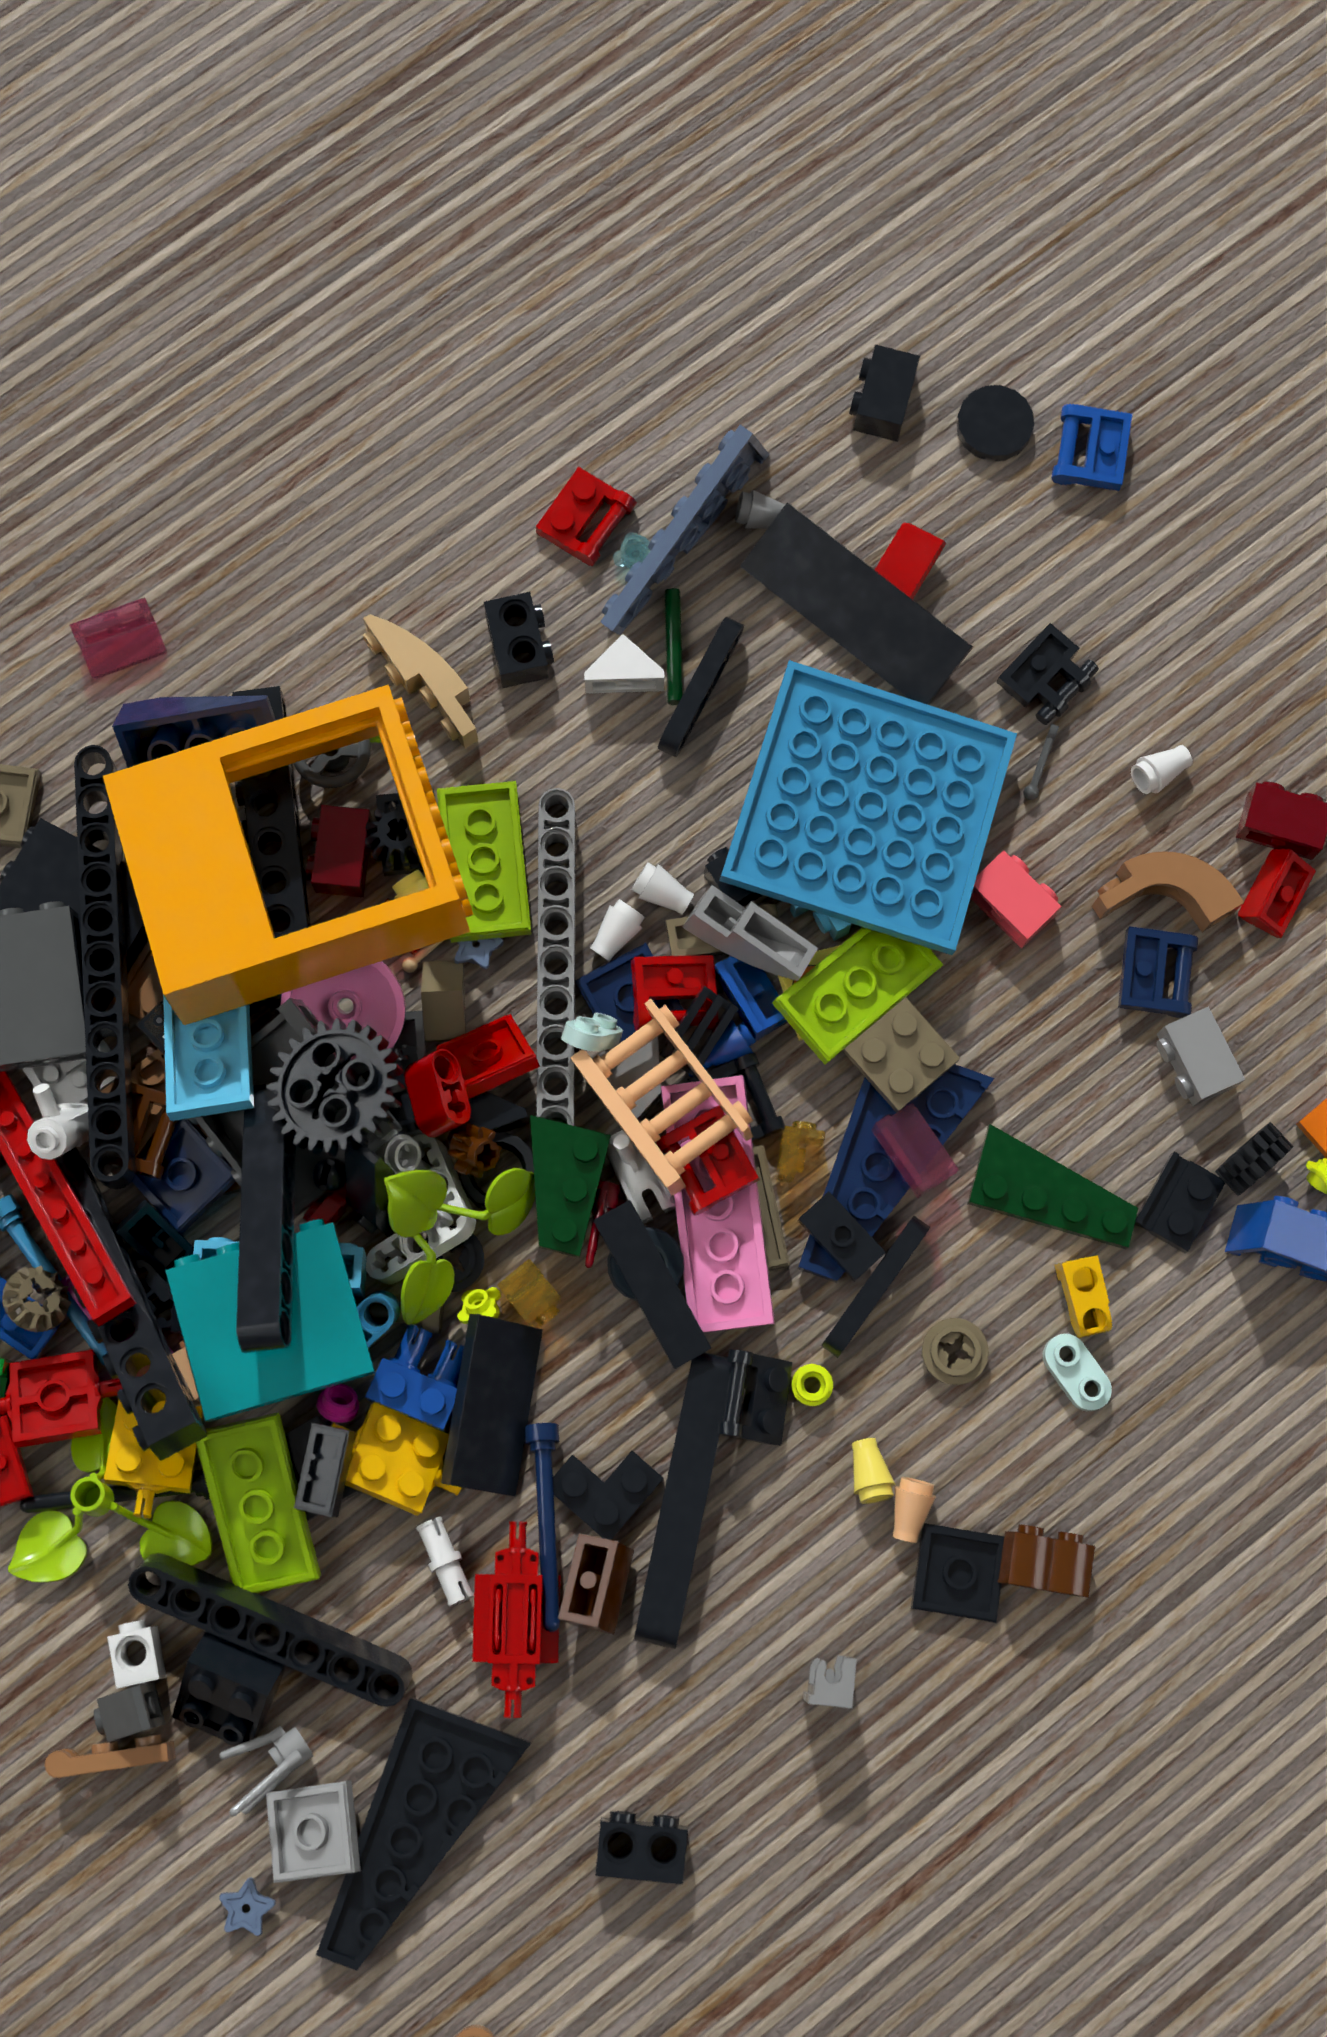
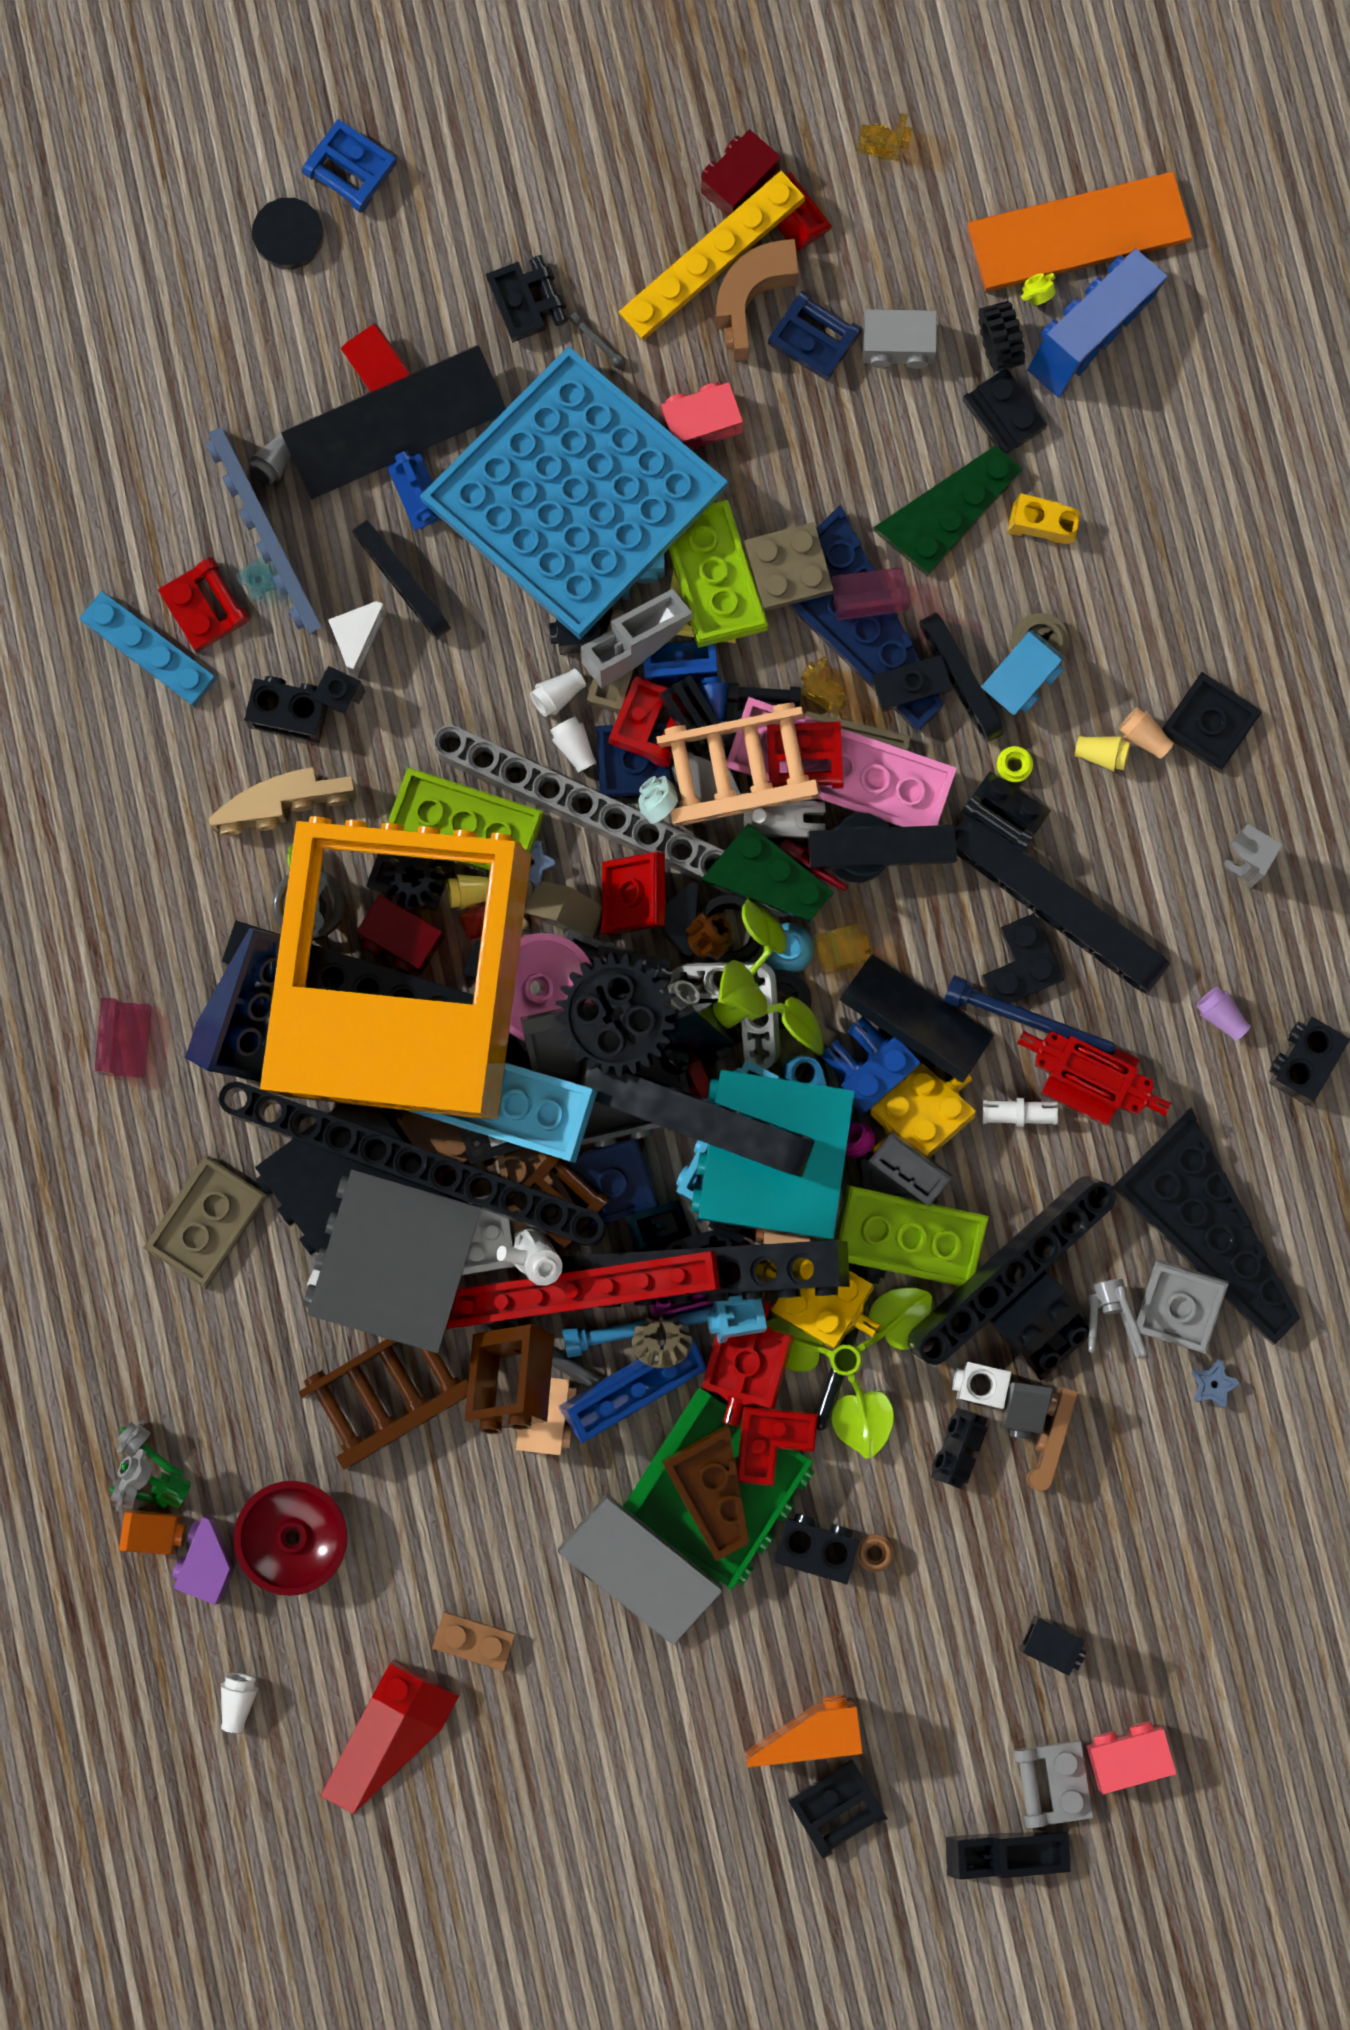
camera: 60 degrees left, 5 degrees up
red beam [405,1049,471,1138] -> none
neon yellow plate [457,1287,501,1324] -> none
reddish brown brick [558,1533,634,1635] -> none
dark green bar [665,588,683,705] -> none
black piece [849,344,920,442] -> none
reddish brown brick [998,1524,1095,1598] -> none
light aqua plate [1043,1334,1112,1411] -> none
white cone [1131,745,1193,794] -> none
none -> dark azure plate [79,591,217,708]
none -> black bracket [313,666,365,714]
none -> blue hinge [387,451,442,531]
none -> yellow plate [618,170,805,341]
none -> medium azure bracket [707,1295,767,1343]
none -> medium azure piece [761,923,814,974]
none -> black hinge [931,1408,989,1490]
none -> dark azure piece [981,629,1066,715]
none -> lavender cone [1196,986,1251,1041]

